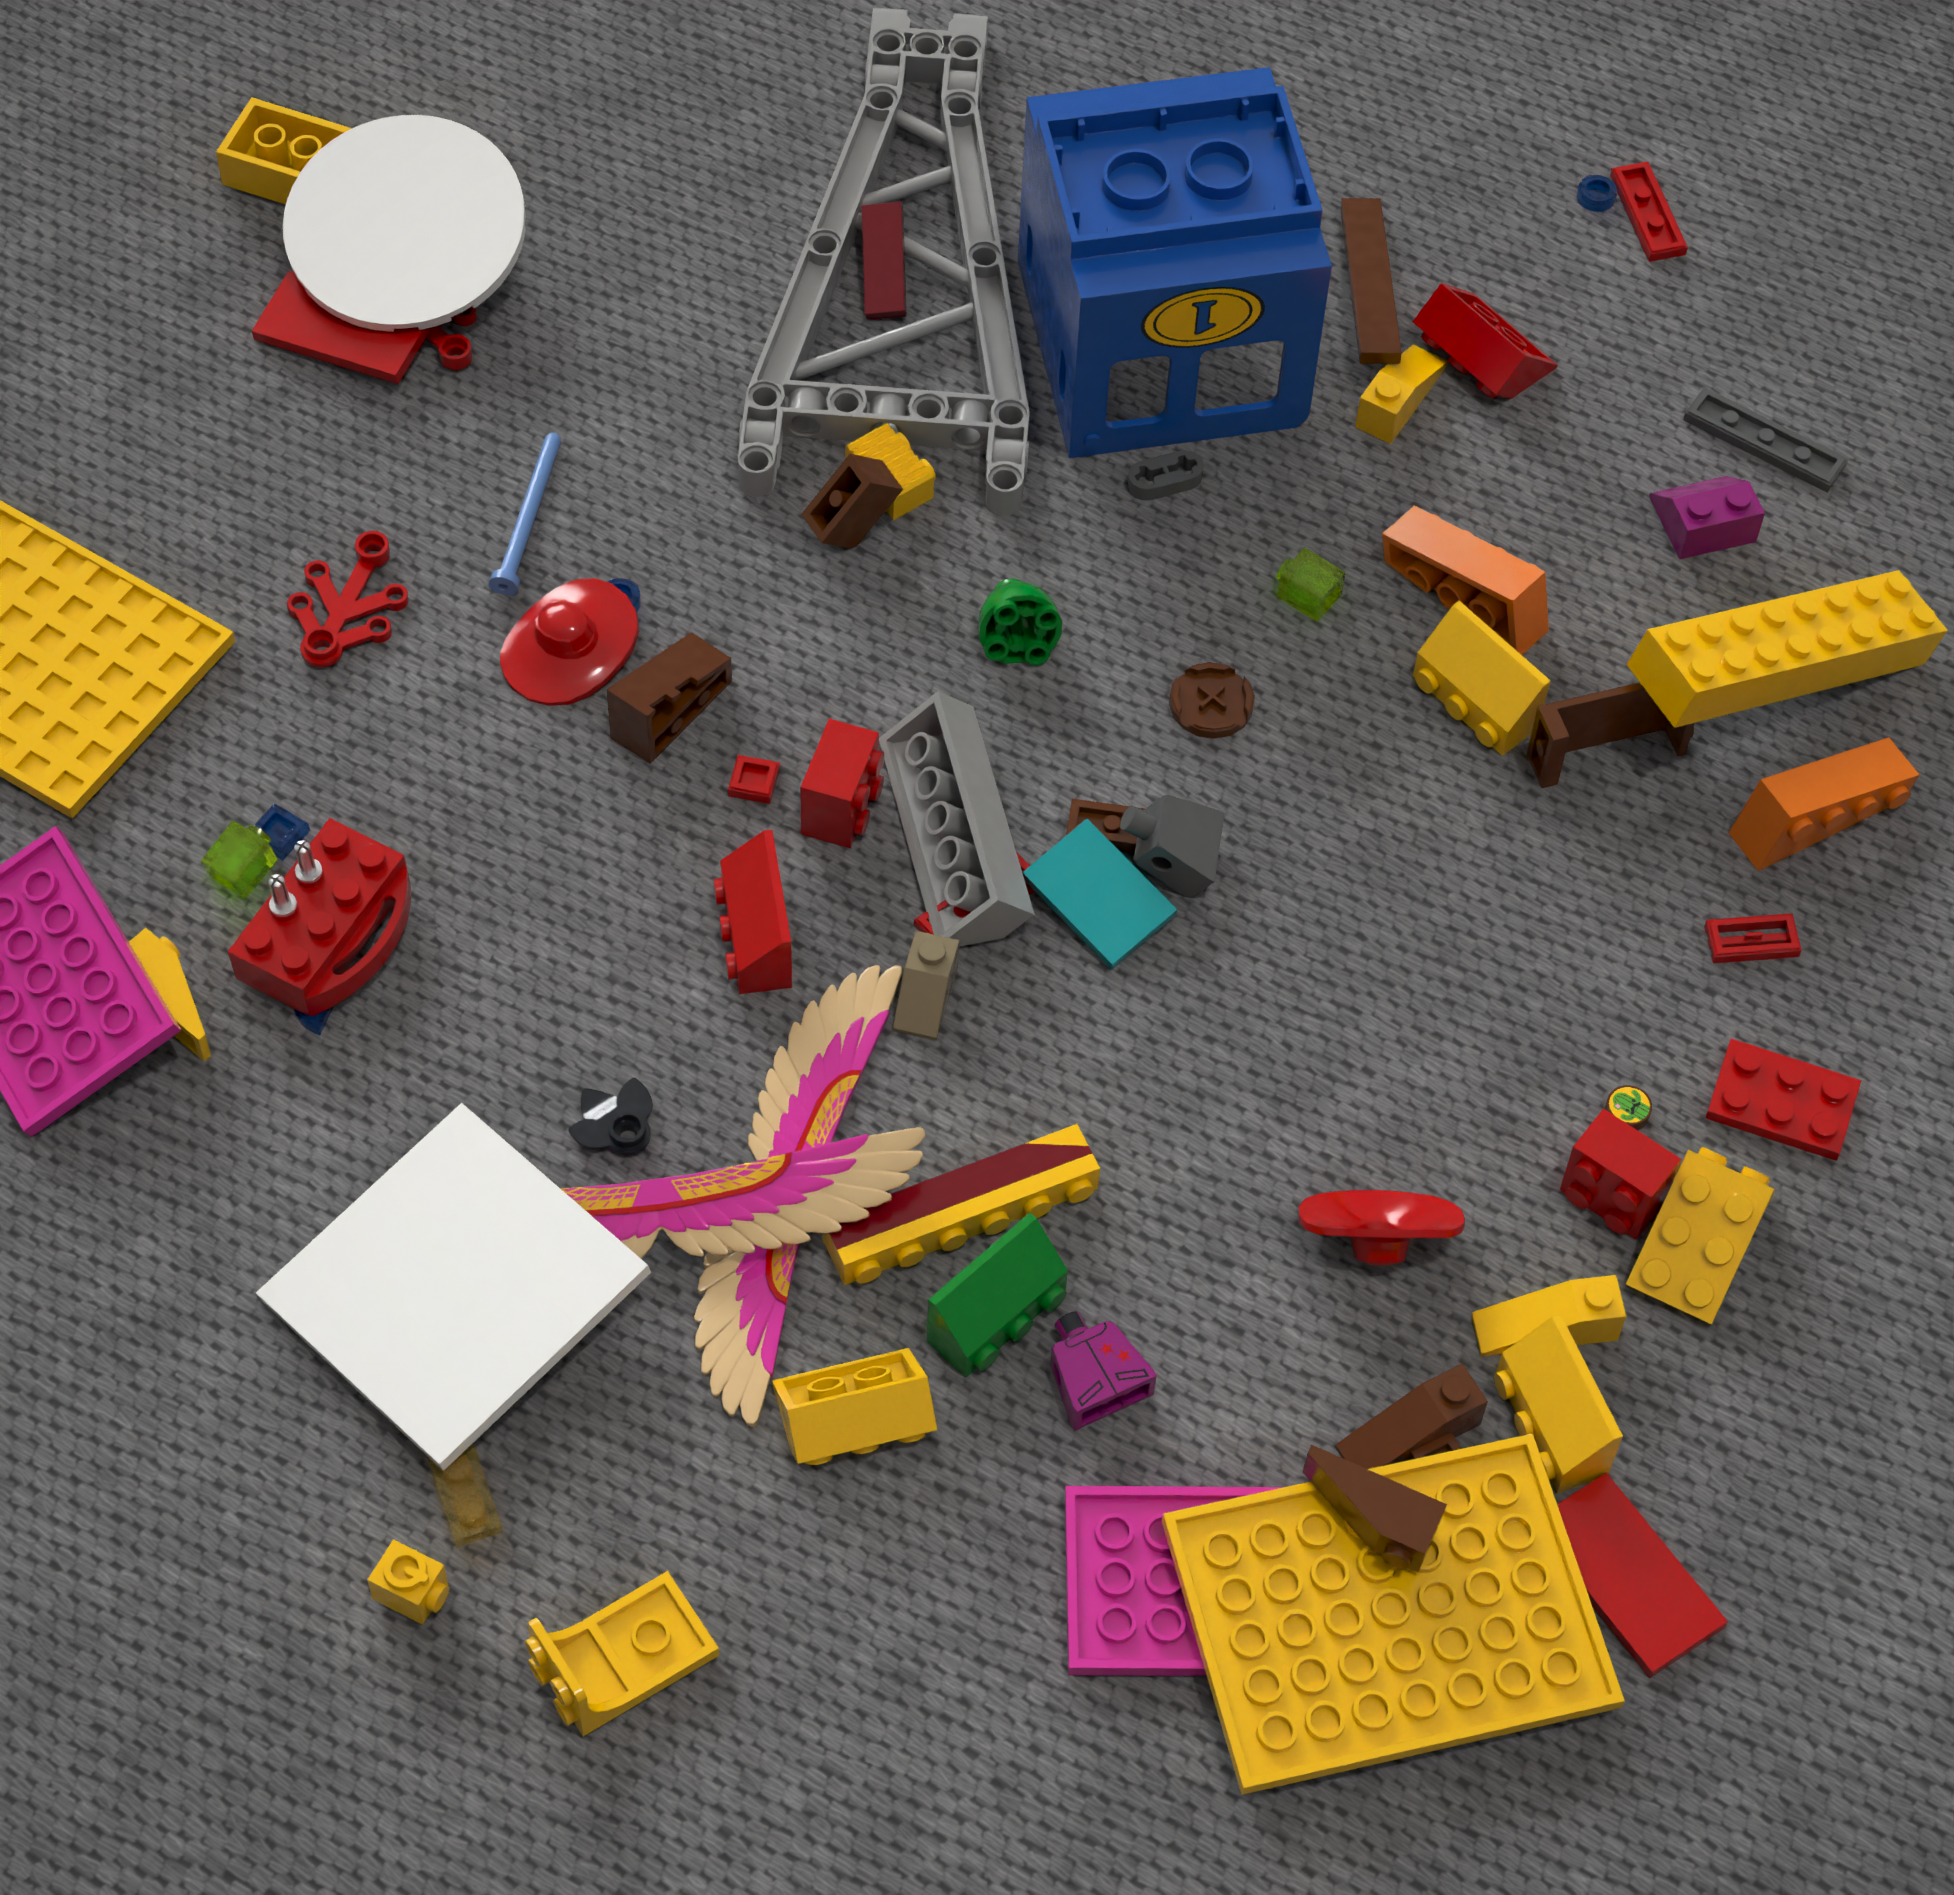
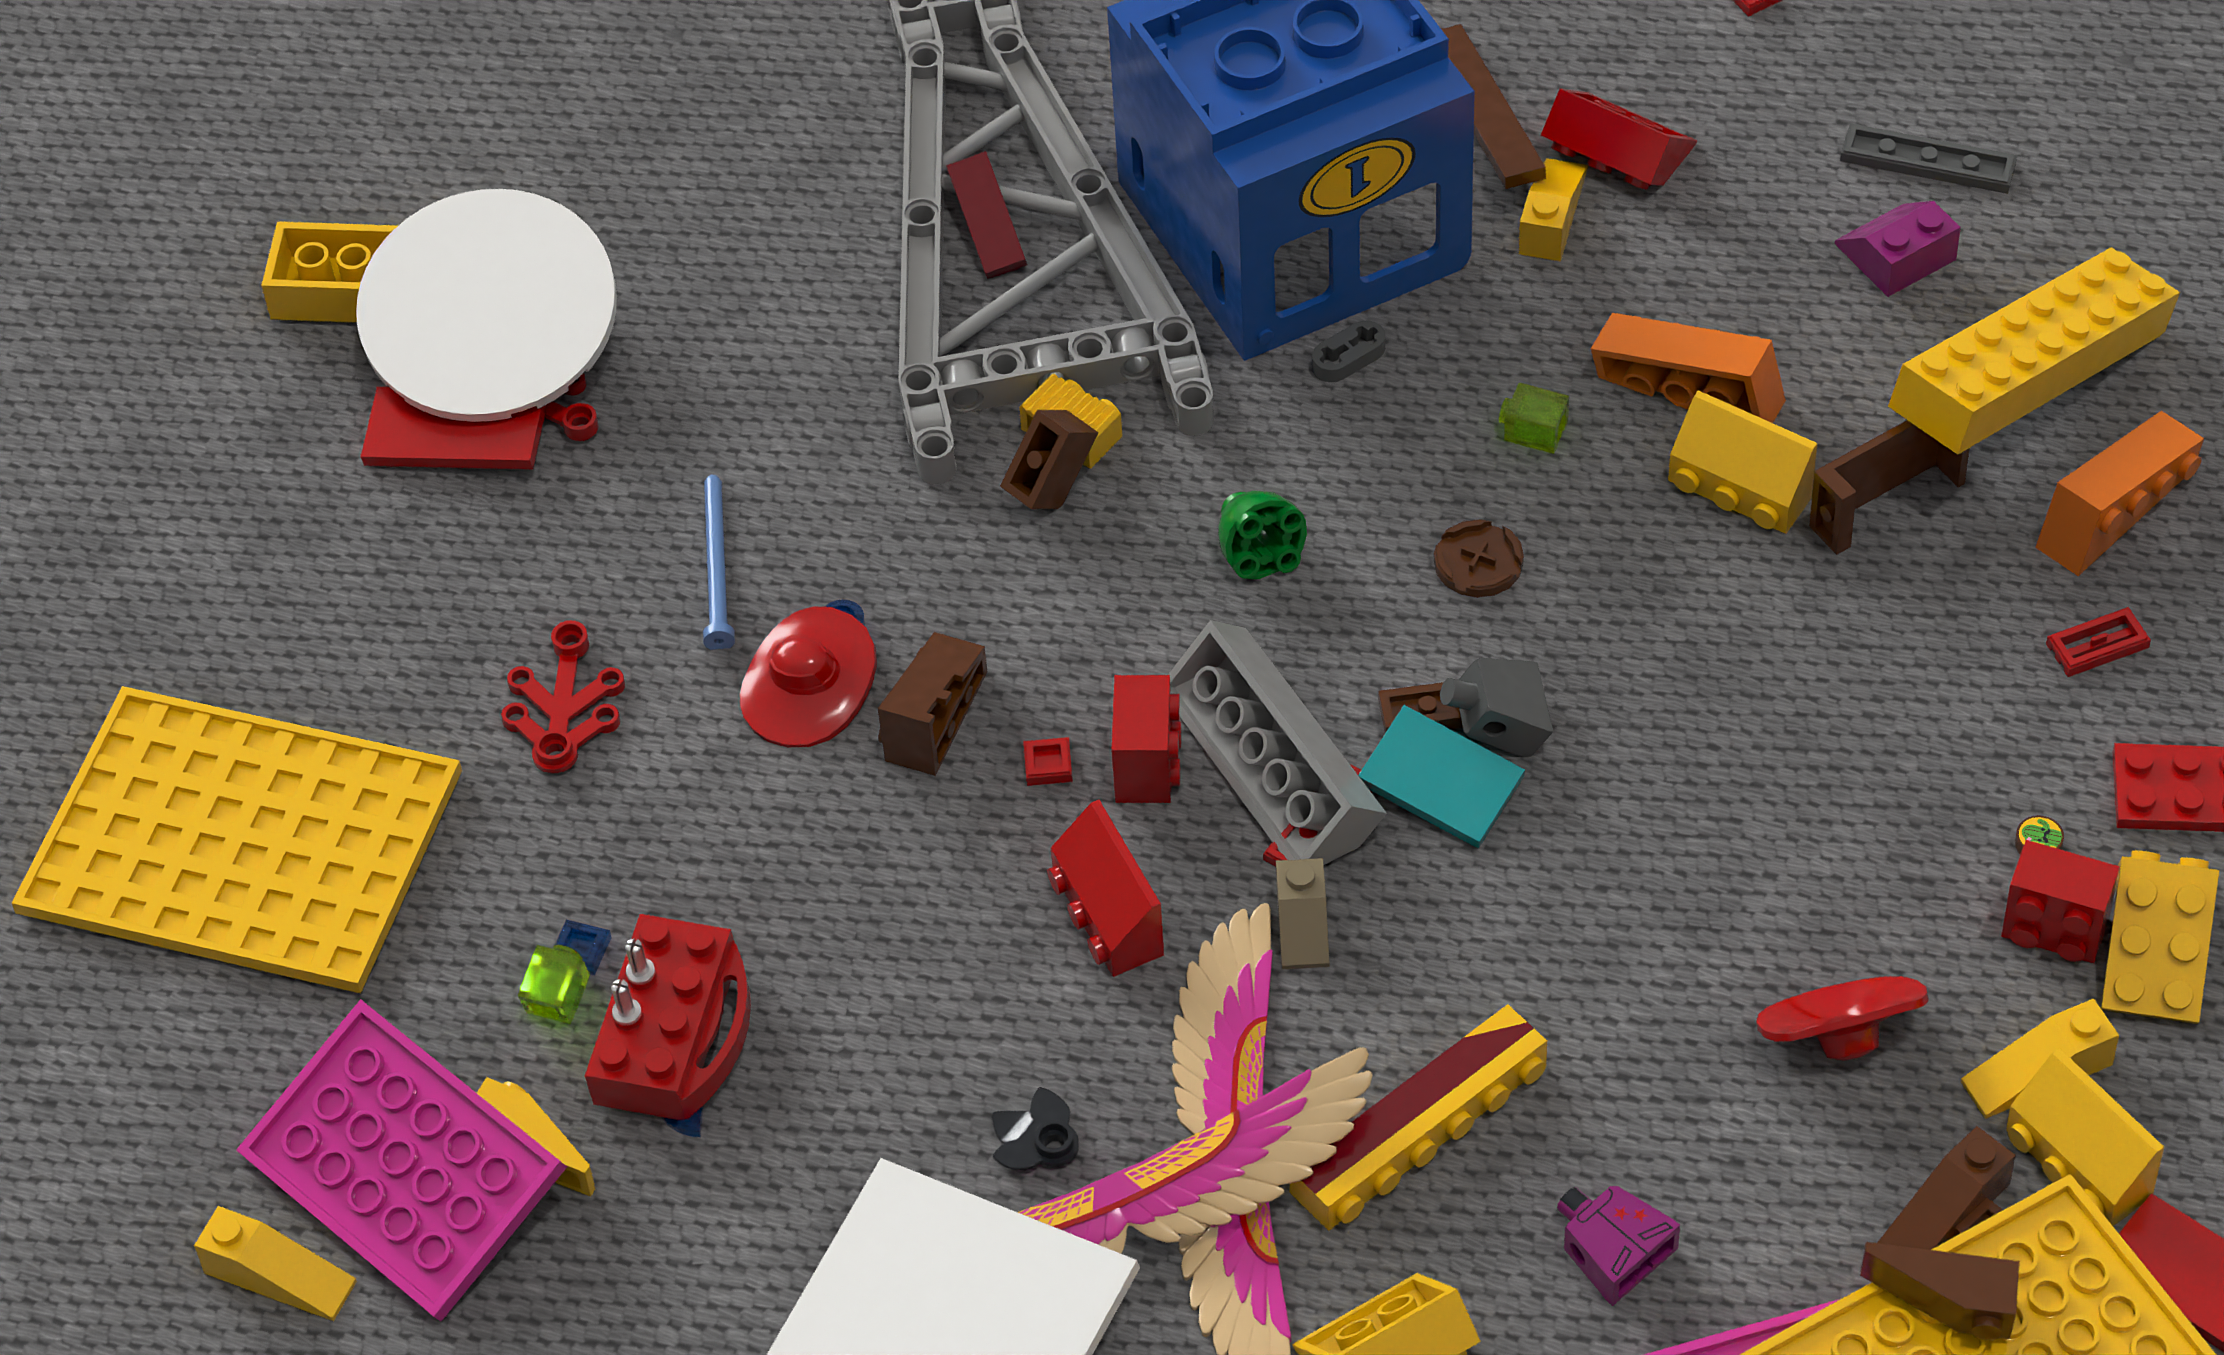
camera: 10 degrees left, 5 degrees down
green slope [927,1213,1068,1378] -> none

